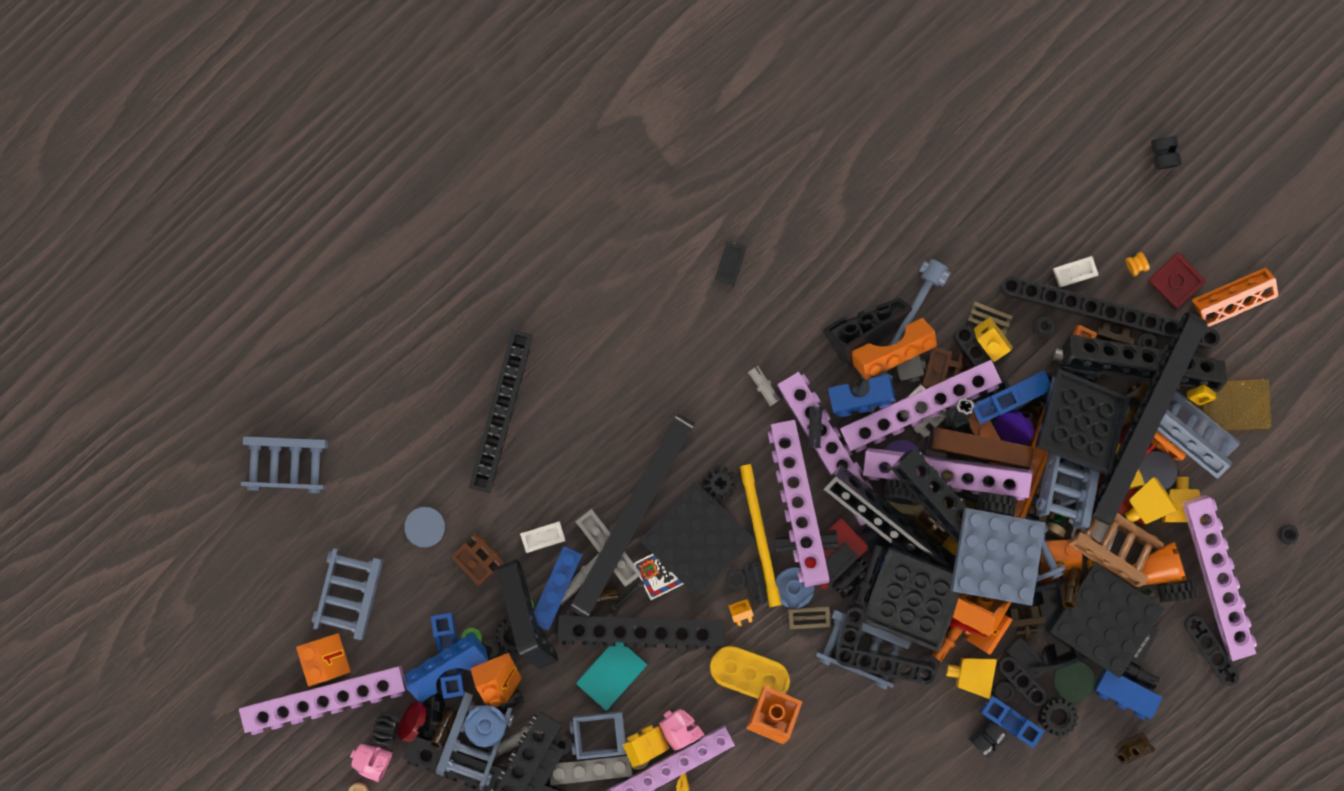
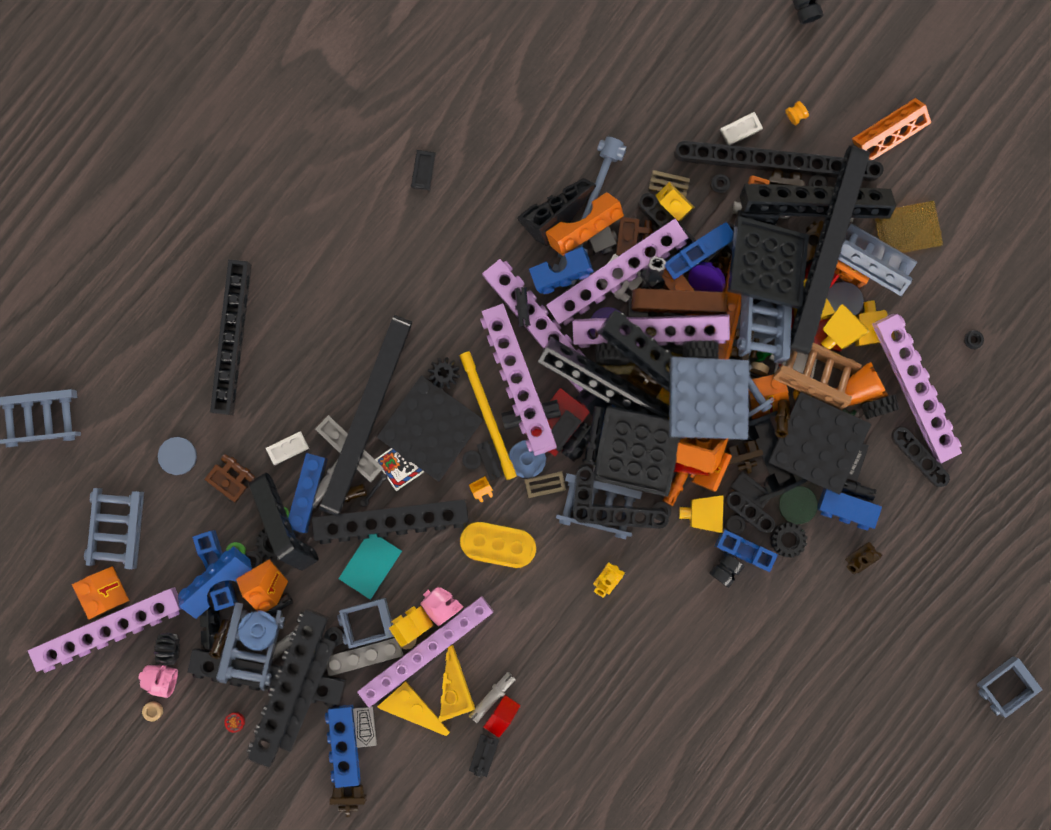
camera: 10 degrees left, 0 degrees up
dark red tile [398,701,426,742] -> none
orange slope [746,686,803,744] -> none
light grey pin [747,365,780,406] -> none
dark red tile [1147,252,1206,310] -> none
yellow tile [1187,385,1216,406] -> none
none -> yellow hips [593,563,625,597]

